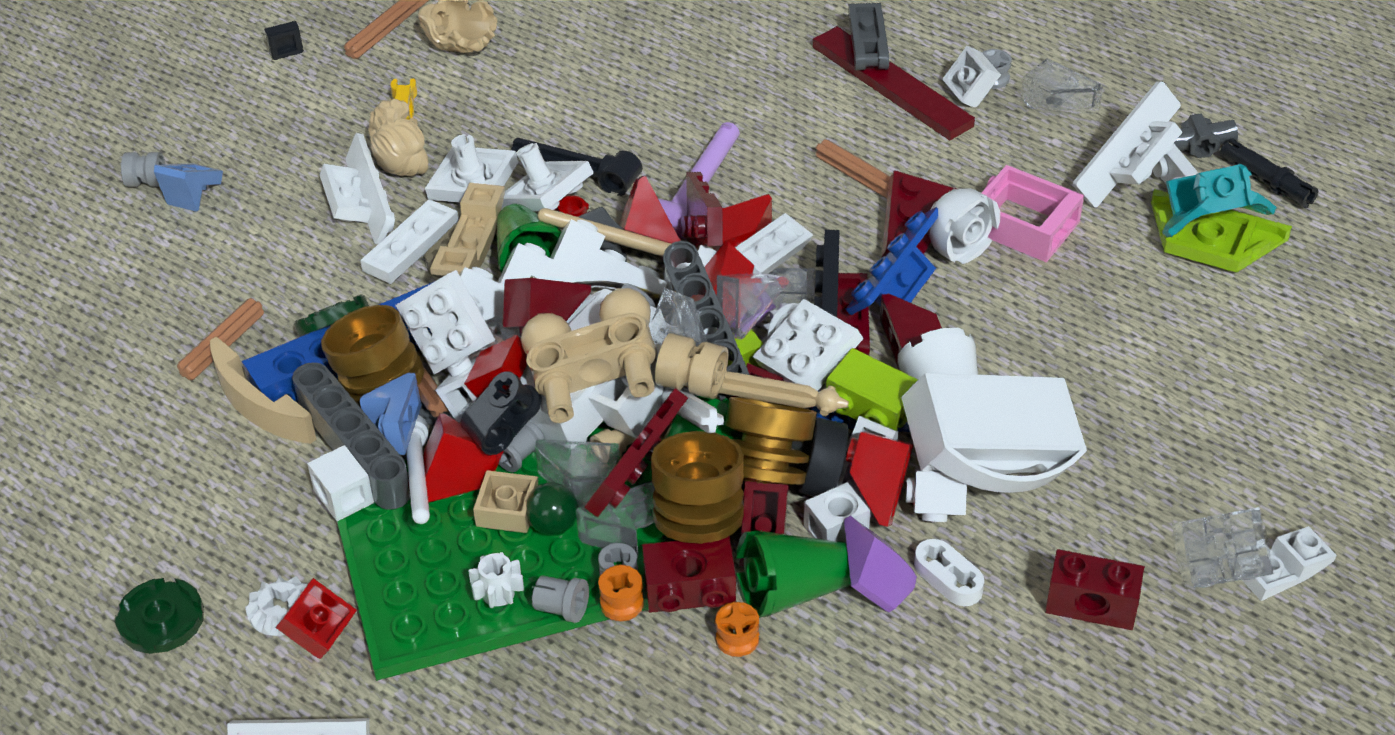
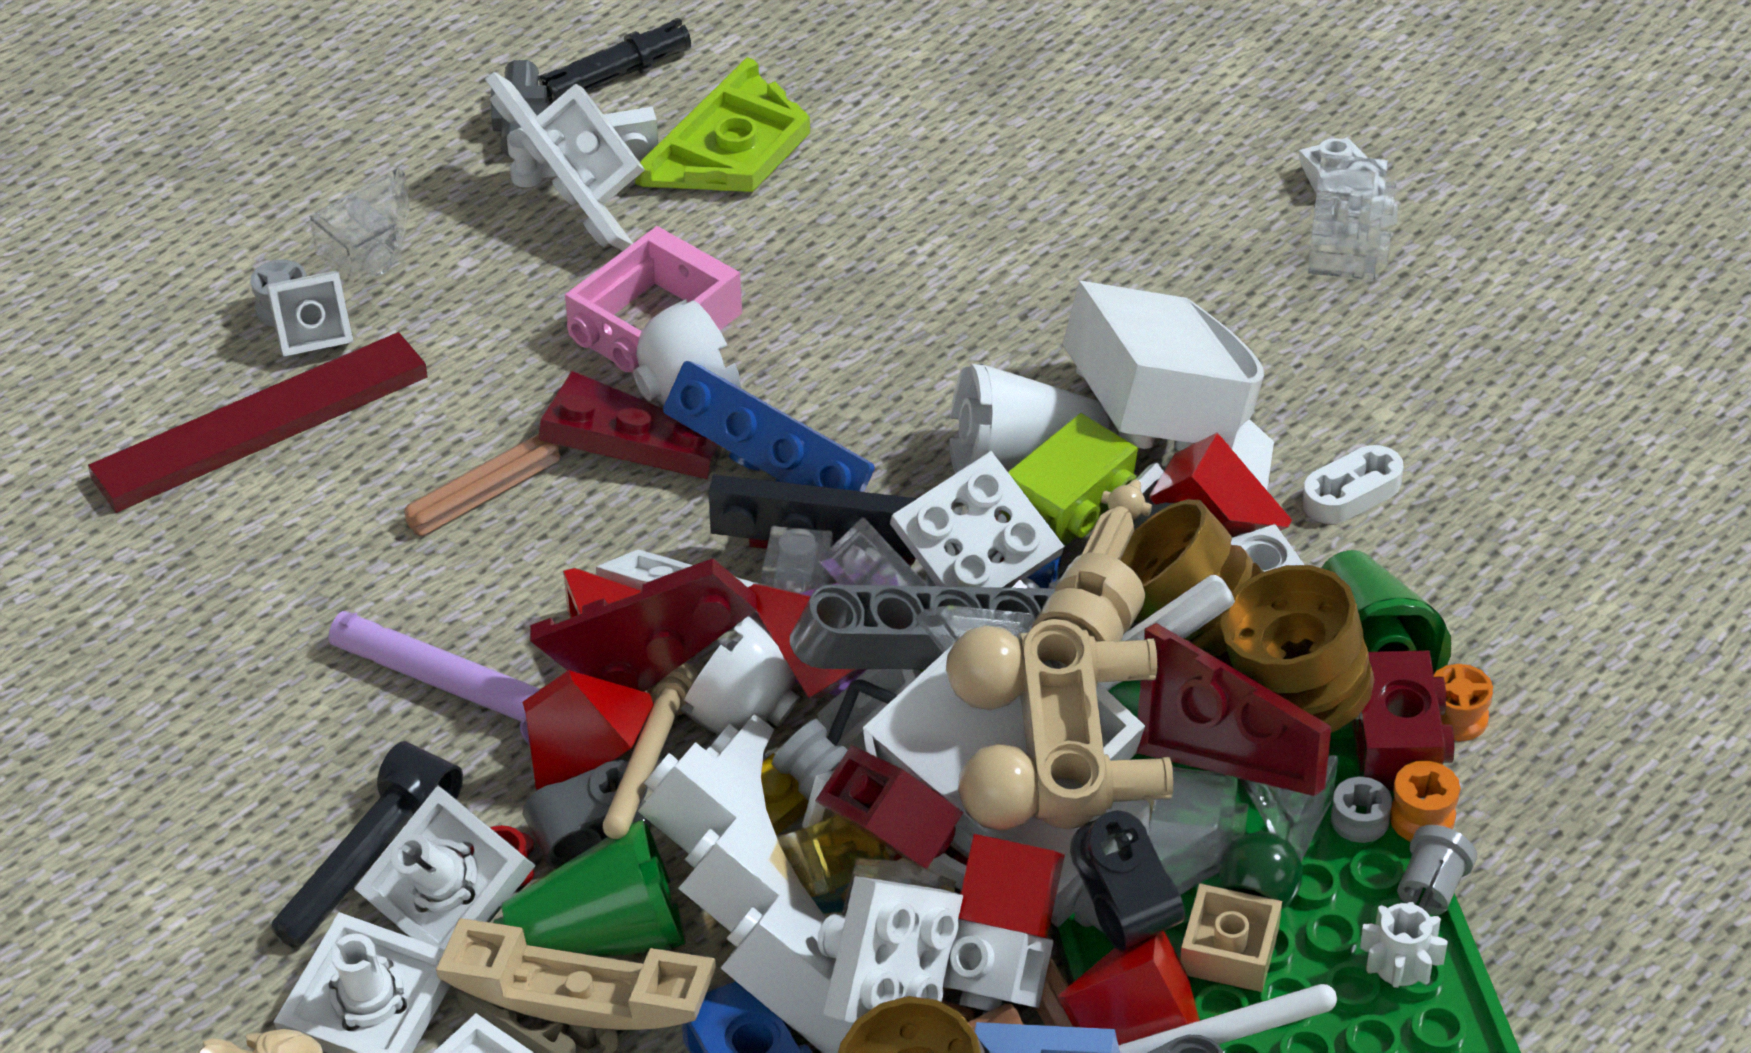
camera: 85 degrees left, 0 degrees up
medium lavender slope [844,515,917,613] -> none
dark grey plate [848,3,889,70] -> none
dark red slope [880,294,942,371] -> none
dark red brick [1045,549,1145,631] -> none
teal piece [1162,164,1277,238] -> none

